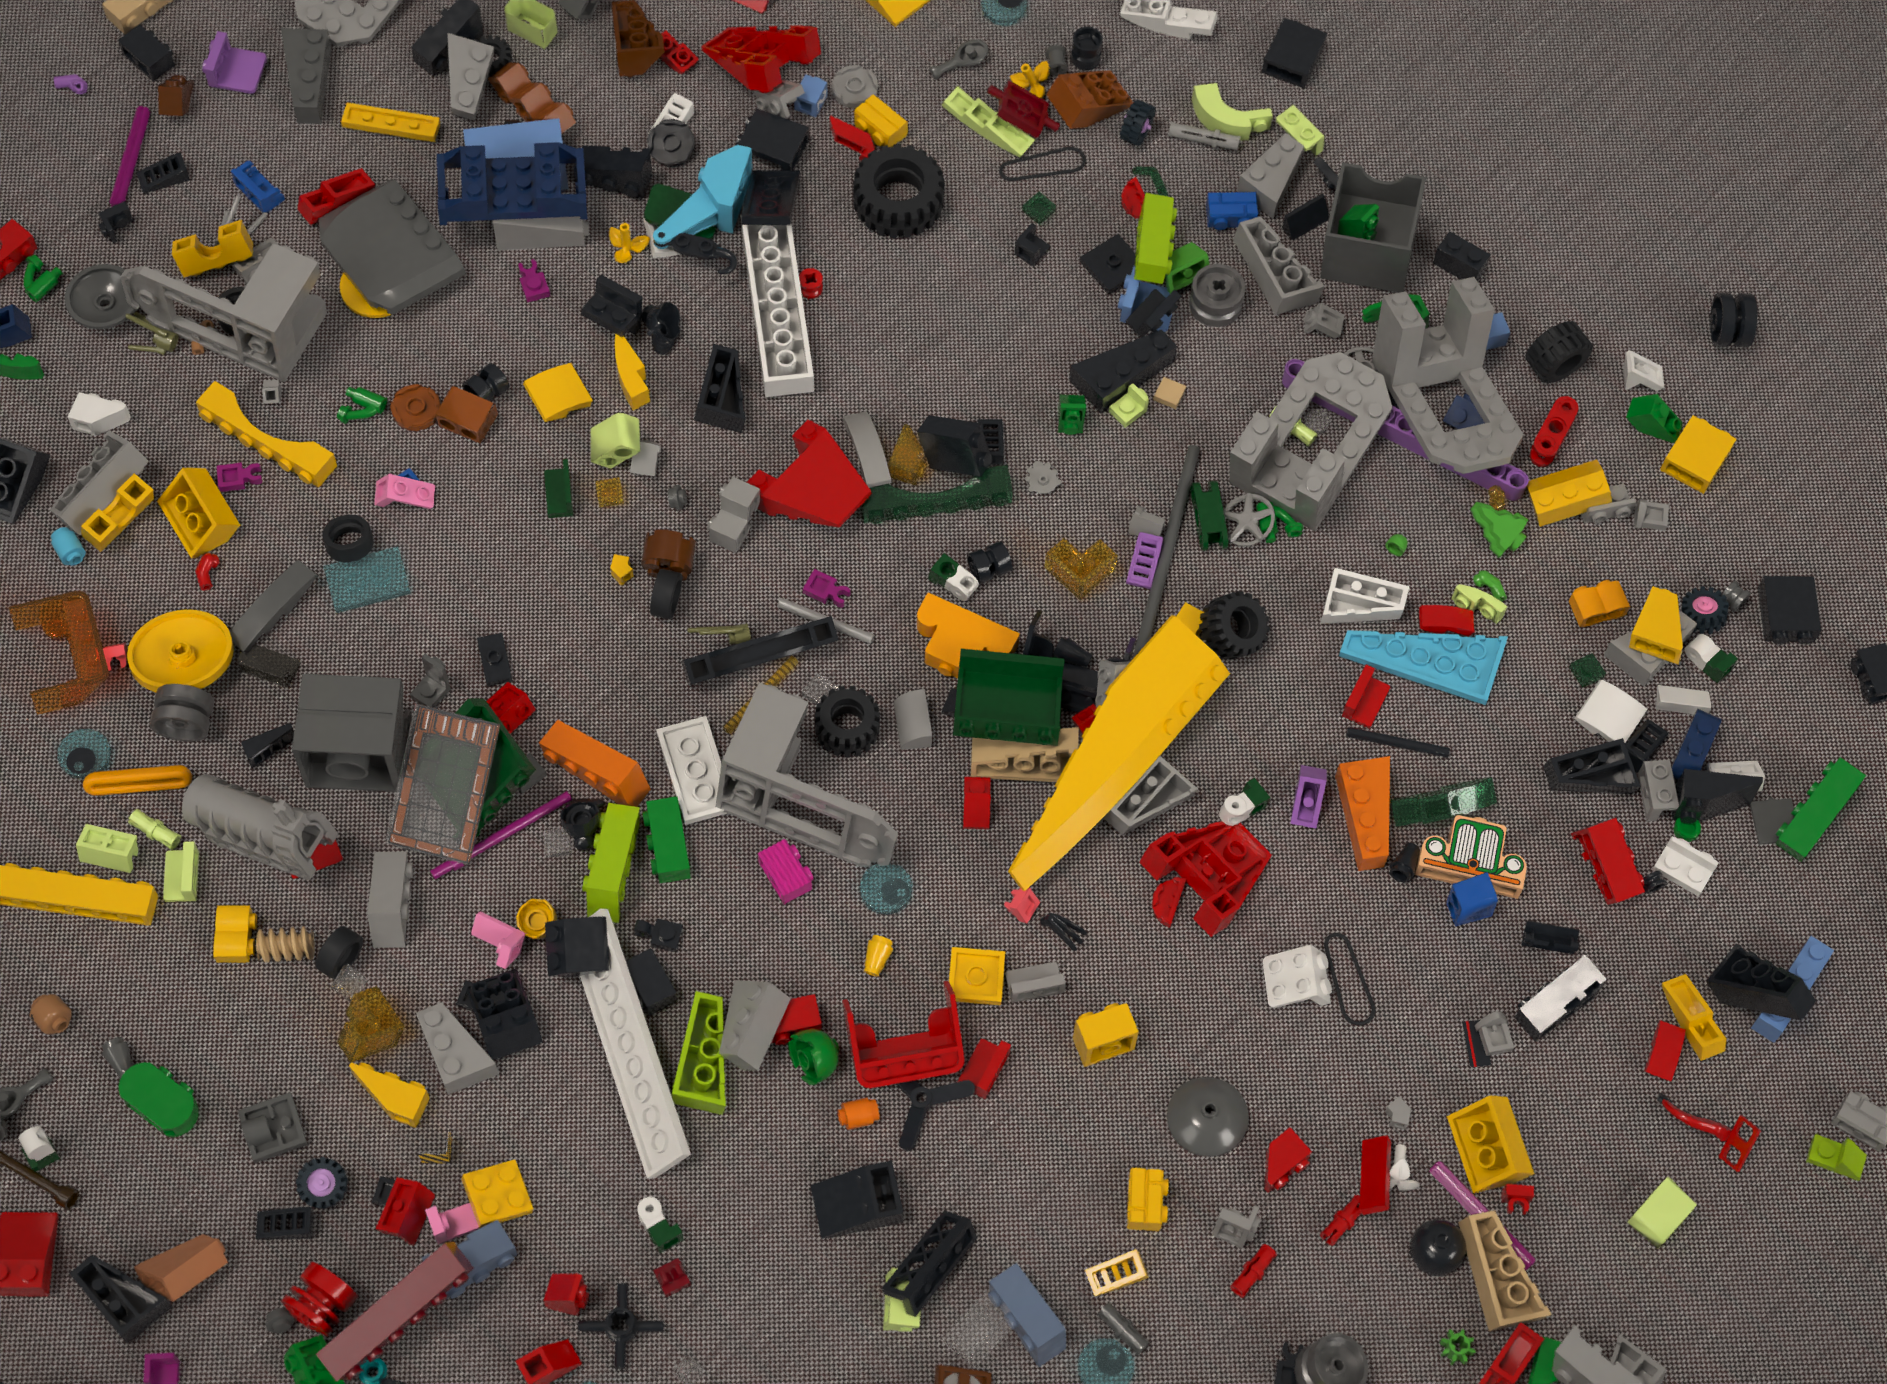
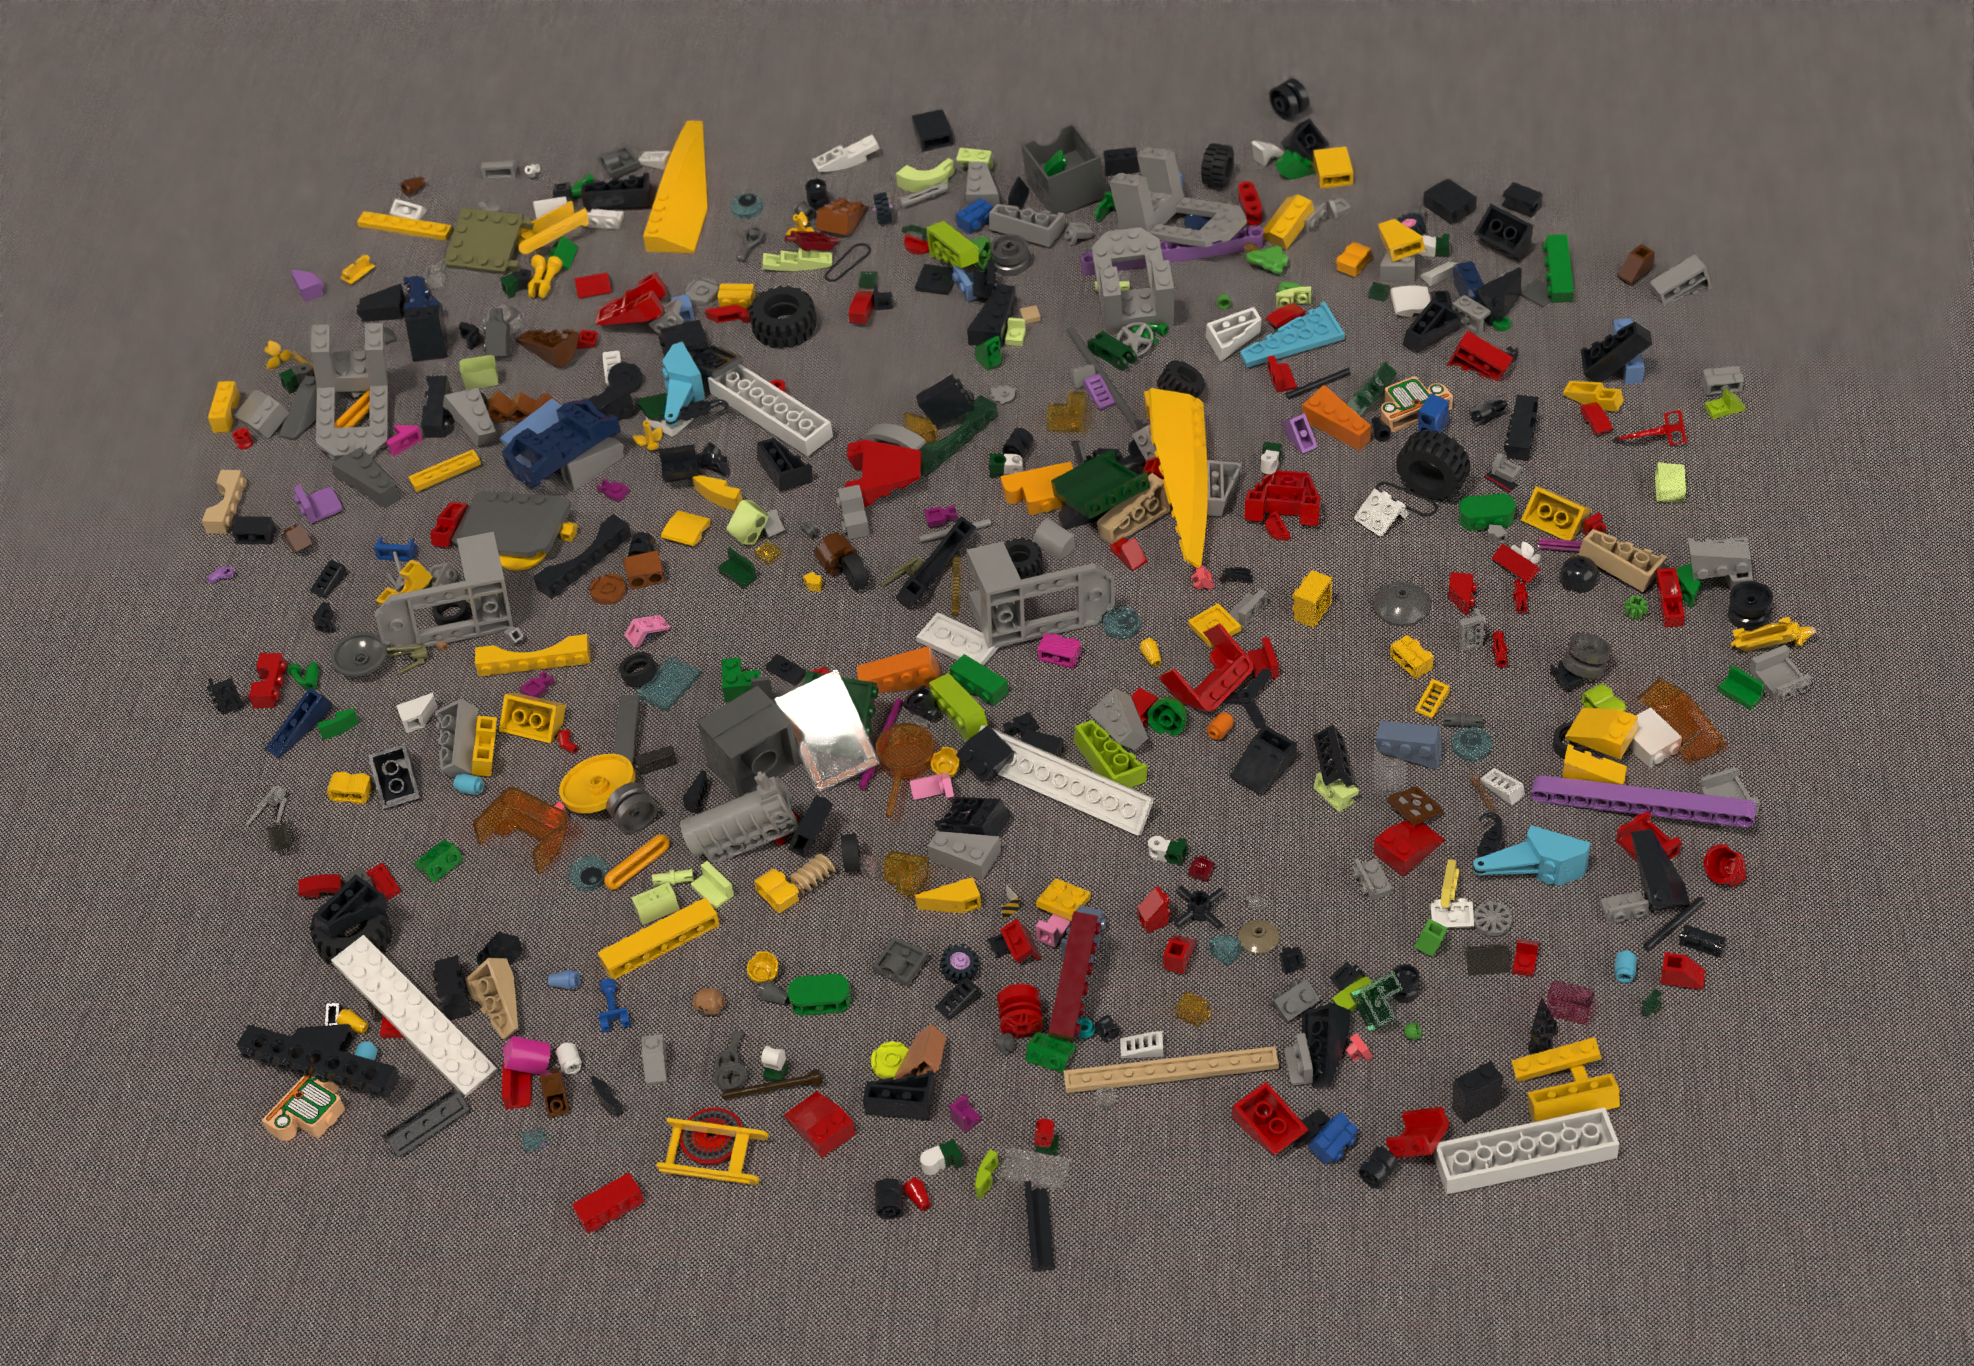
camera: 30 degrees left, 15 degrees down
magenta axle [109,106,150,207] -> none
green plant [337,387,388,424] -> none
light grey wedge [367,852,413,948] -> none
black plate [1313,157,1339,190] -> none
white bracket [1652,836,1719,897] -> none
none -> dark pink slope [386,425,423,457]
none -> black arch [534,514,631,599]
none -> yellow piece [560,522,578,542]
none -> green brick [722,657,761,703]
none -> yellow hair [747,951,778,985]
none -> black brick [788,794,834,858]
none -> red slope [848,291,874,324]
none -> neon yellow tile [871,1041,909,1079]
none -> clear orange piece [876,723,934,818]
none -> black slope [1280,118,1329,162]
none -> black tyre [1396,430,1471,500]
none -> green brick [1459,493,1516,531]
none -> black slope [1473,203,1534,260]

